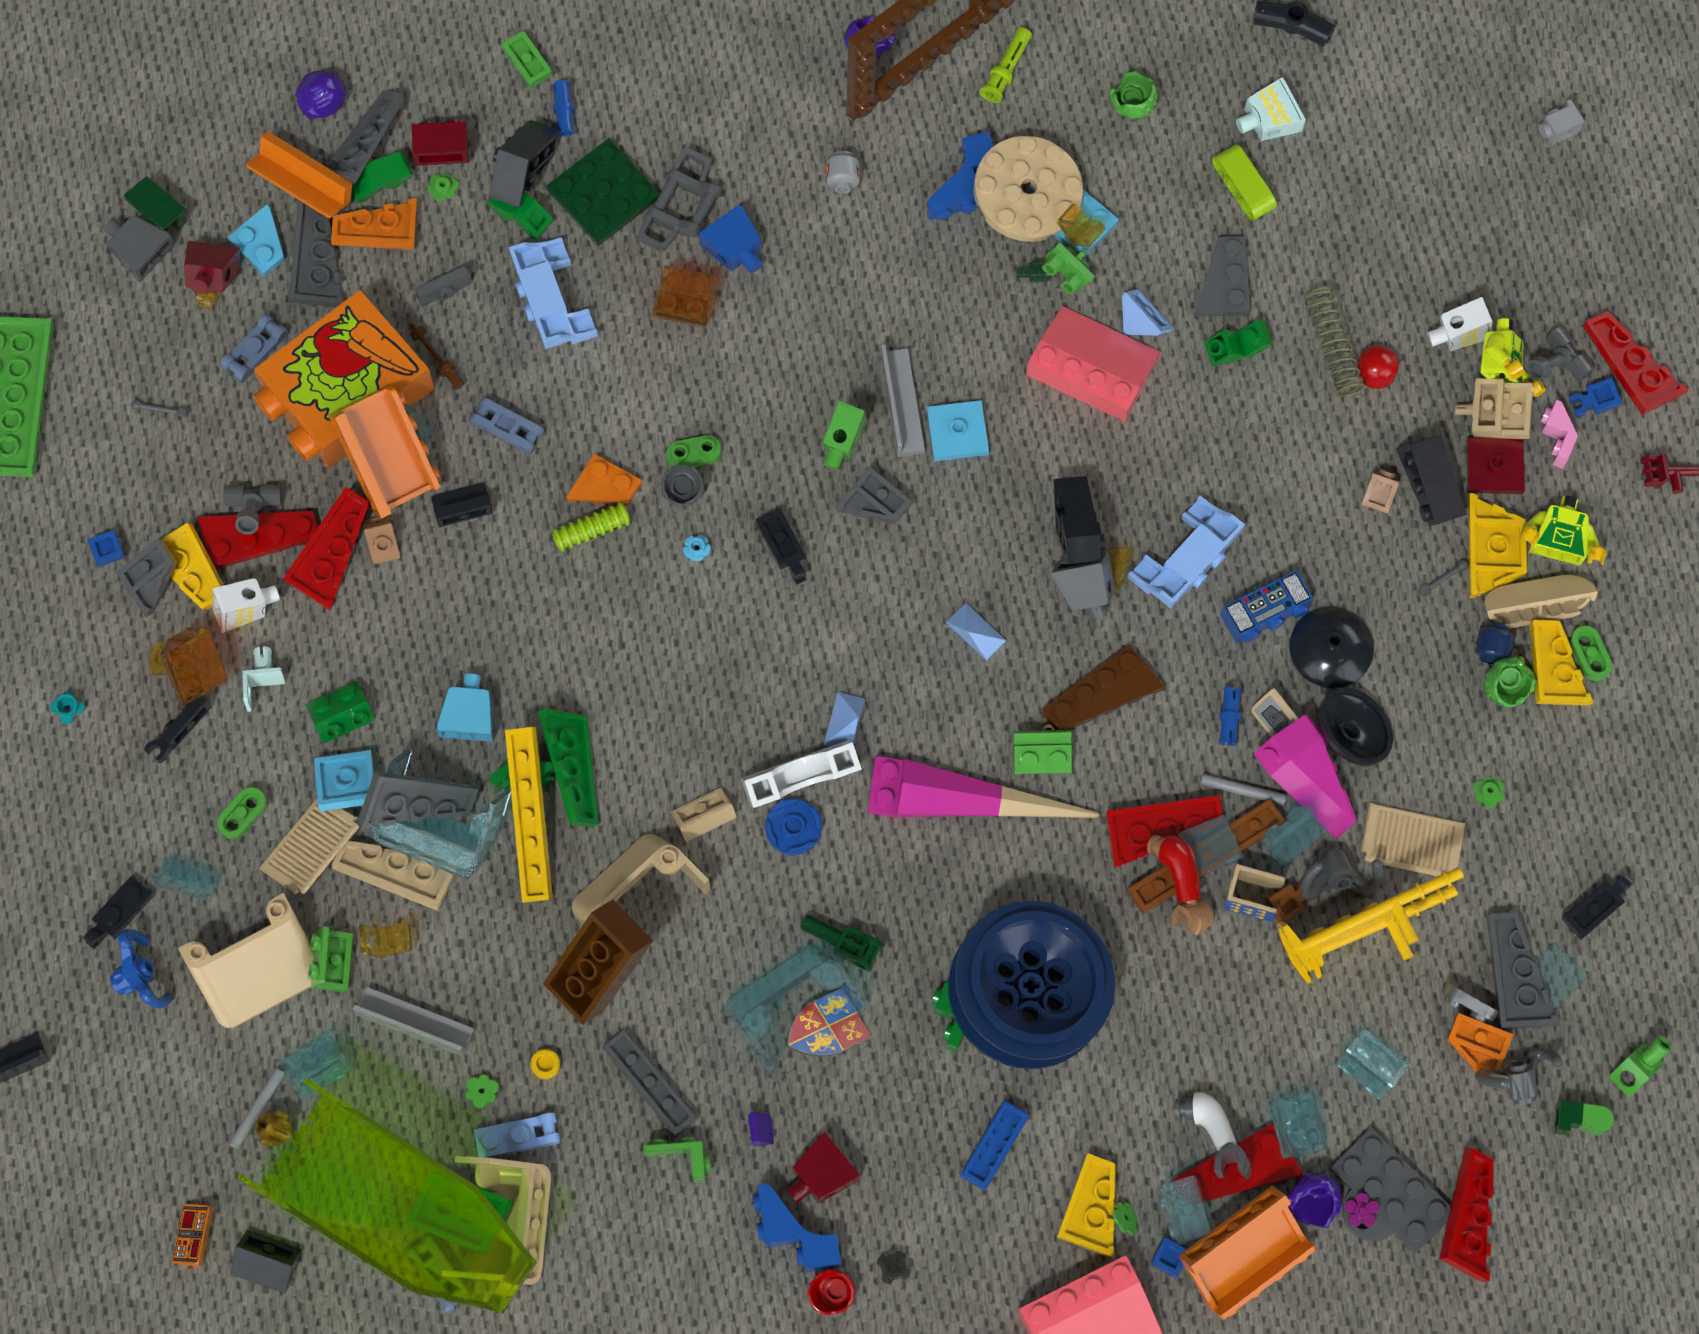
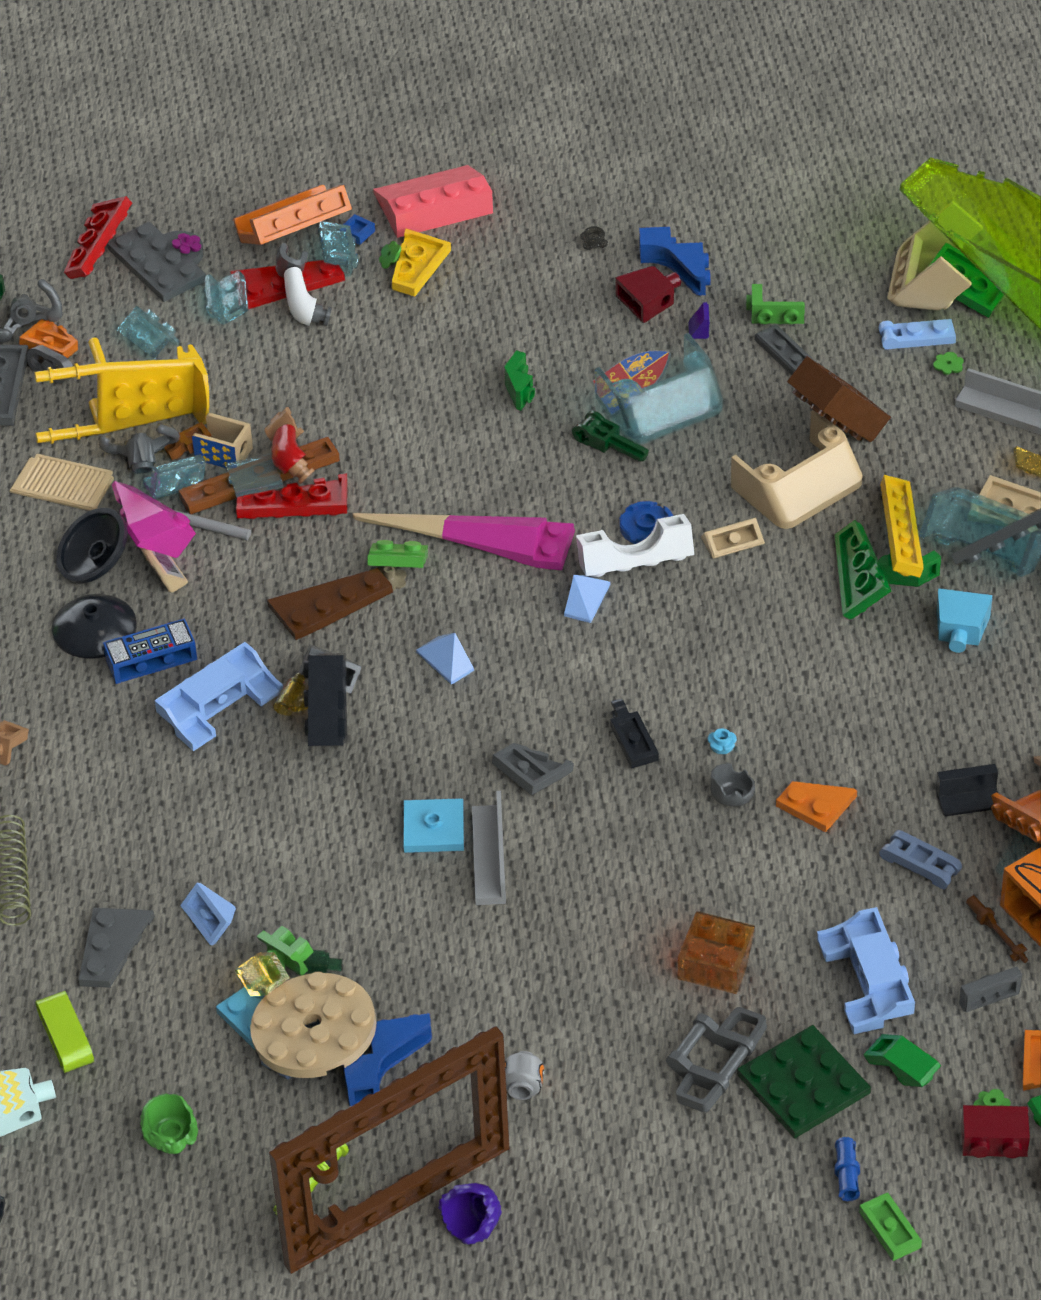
camera: 170 degrees left, 25 degrees down
black wedge [489,120,560,208] -> none
yellow tile [530,1049,560,1080] -> none
lime piece [552,502,630,552] -> none
bright green plate [666,435,721,468] -> none
blue torso [698,204,763,273] -> none
red hair [807,1269,856,1315] -> none
bright green torso [823,401,867,471] -> none
dark blue wheel [948,901,1115,1069] -> none
blue plate [960,1100,1030,1192] -> none
coral slope [1026,306,1161,422] -> none
green slope [1204,319,1273,367] -> none
blue pin [1219,687,1242,746] -> none
dark purple hair [1287,1172,1341,1228] -> none

